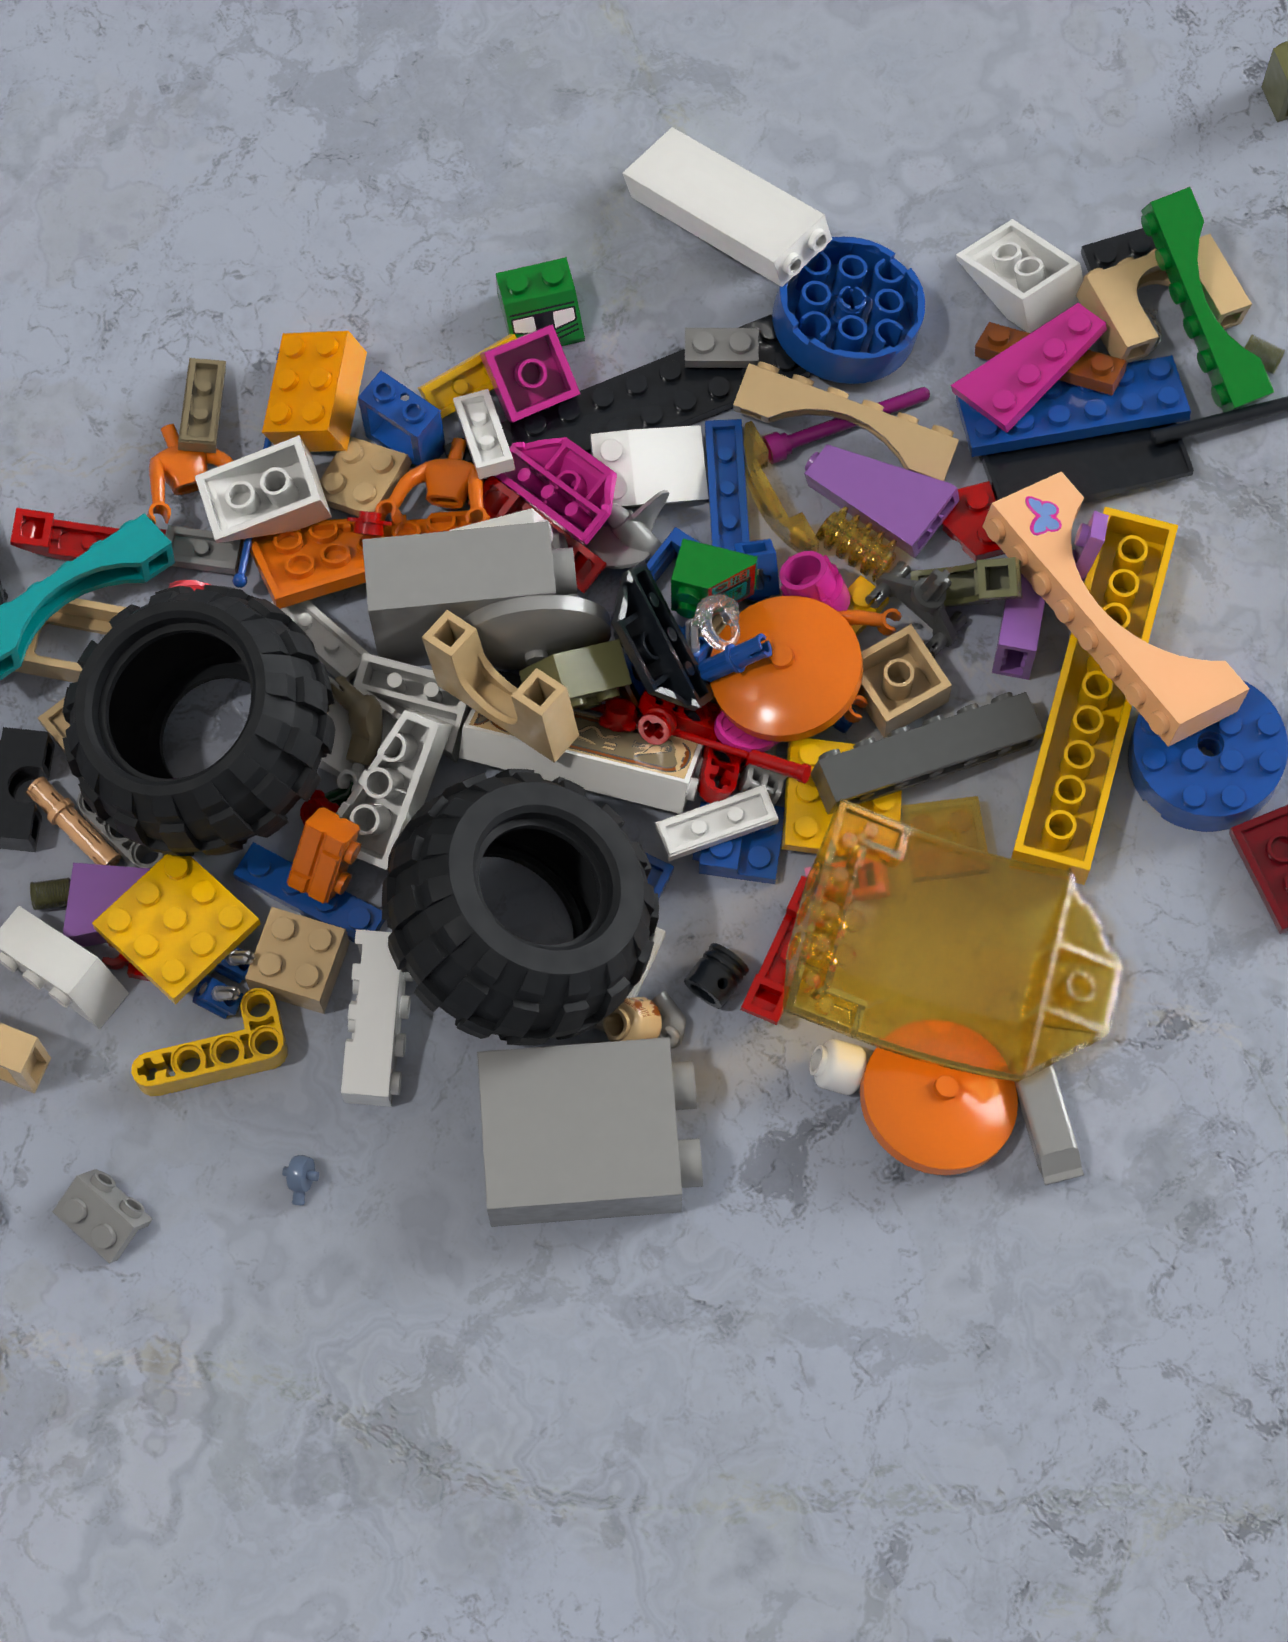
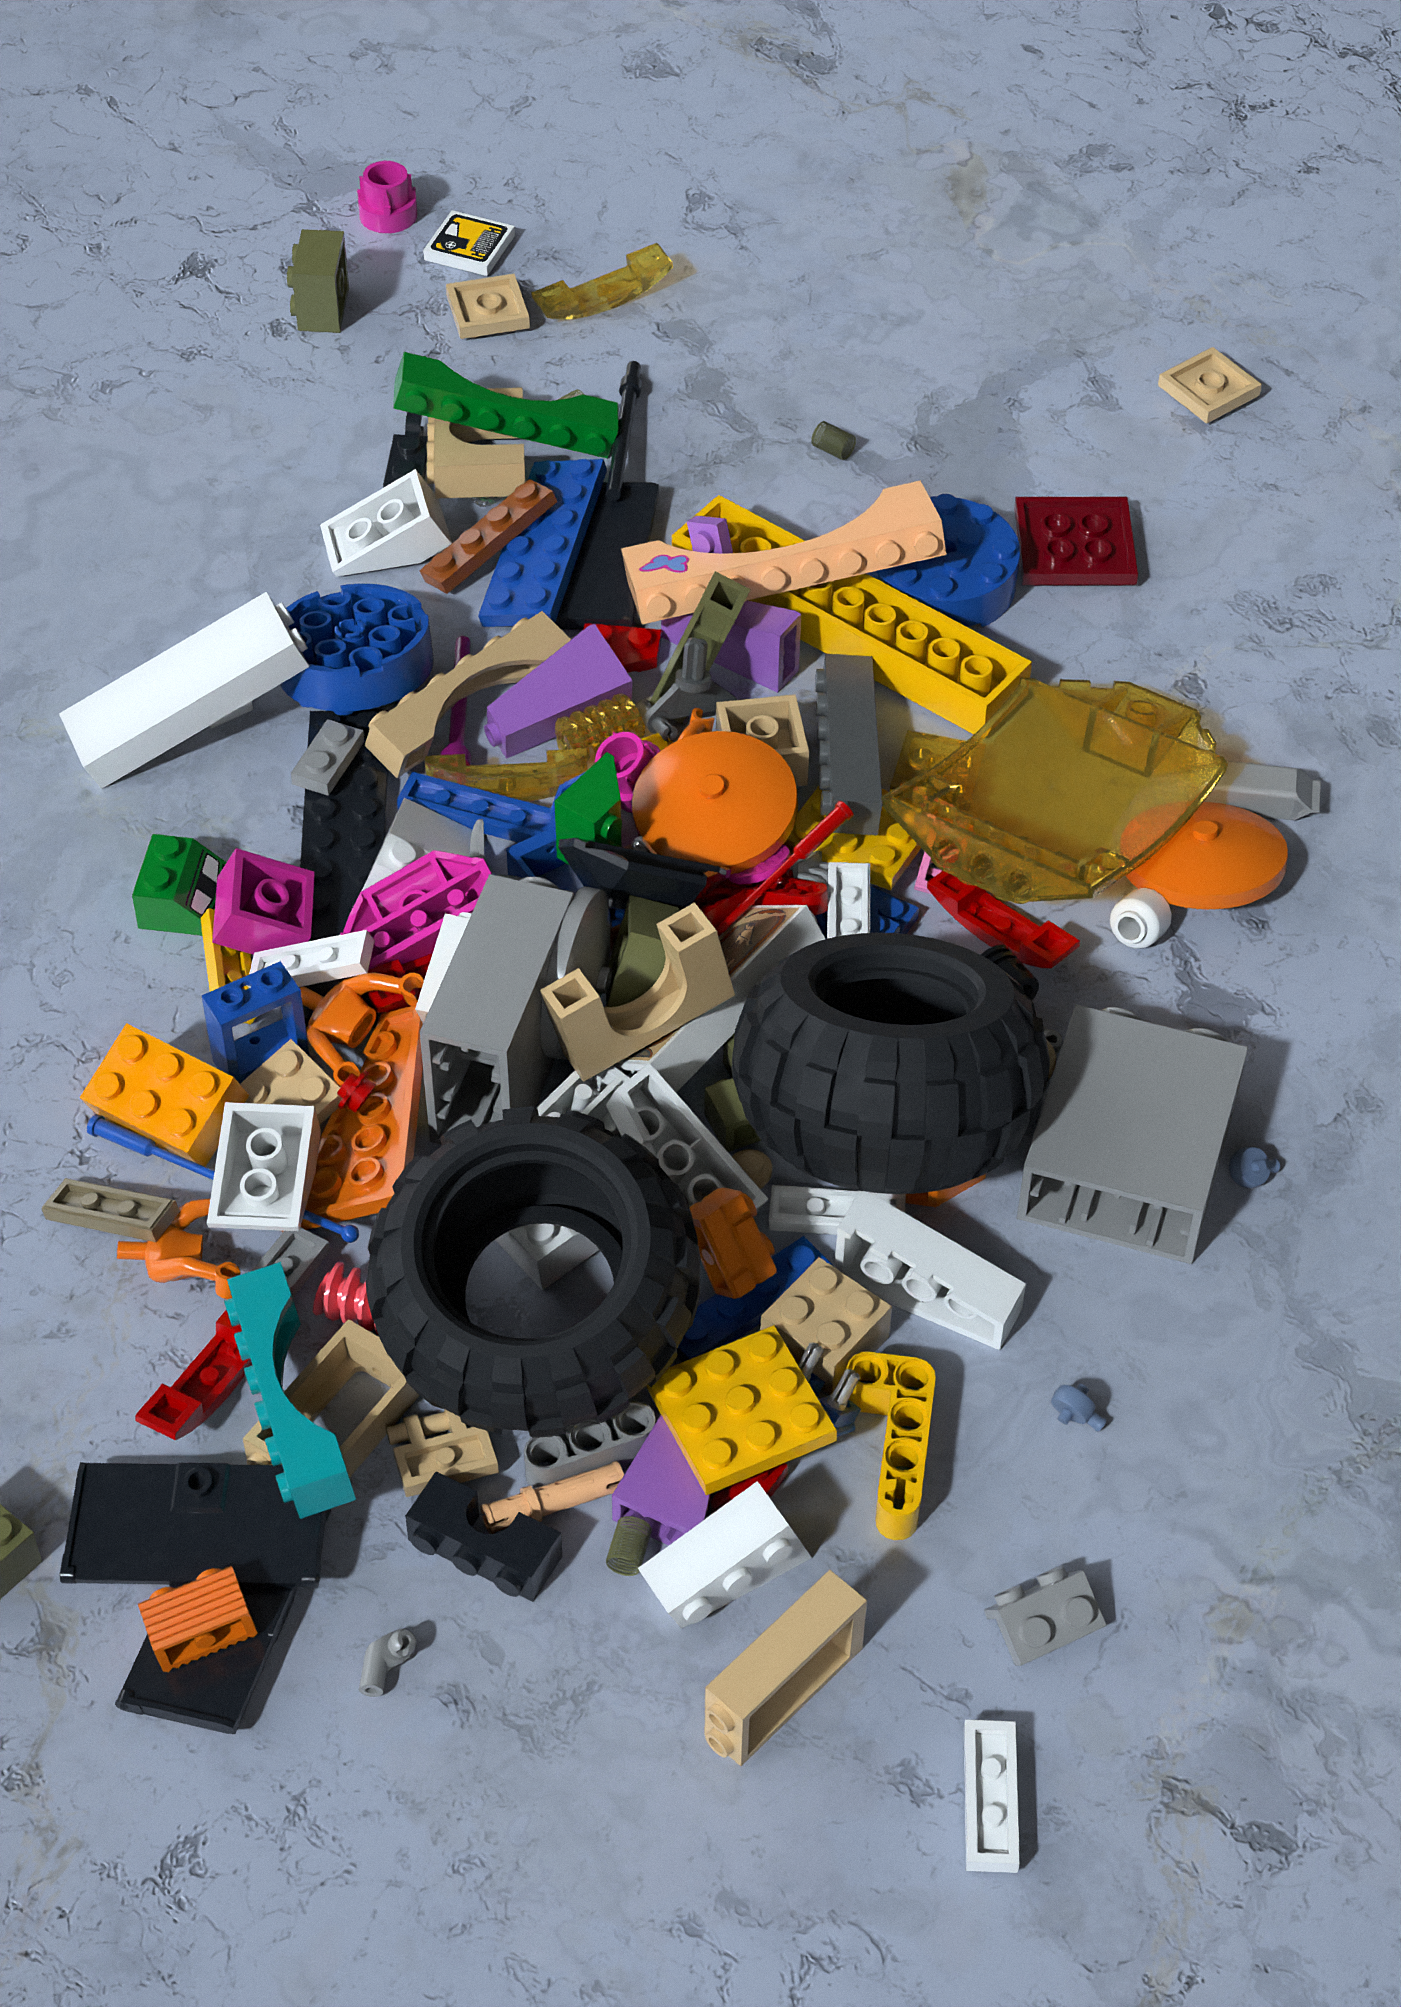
camera: 70 degrees left, 20 degrees down
red bush [638,706,677,745] -> none
clear piece [691,594,740,651] -> none
blue axle [698,633,772,682] -> none
dark pink wing [951,303,1107,433] -> none
none -> sand blue piece [1229,1146,1281,1188]

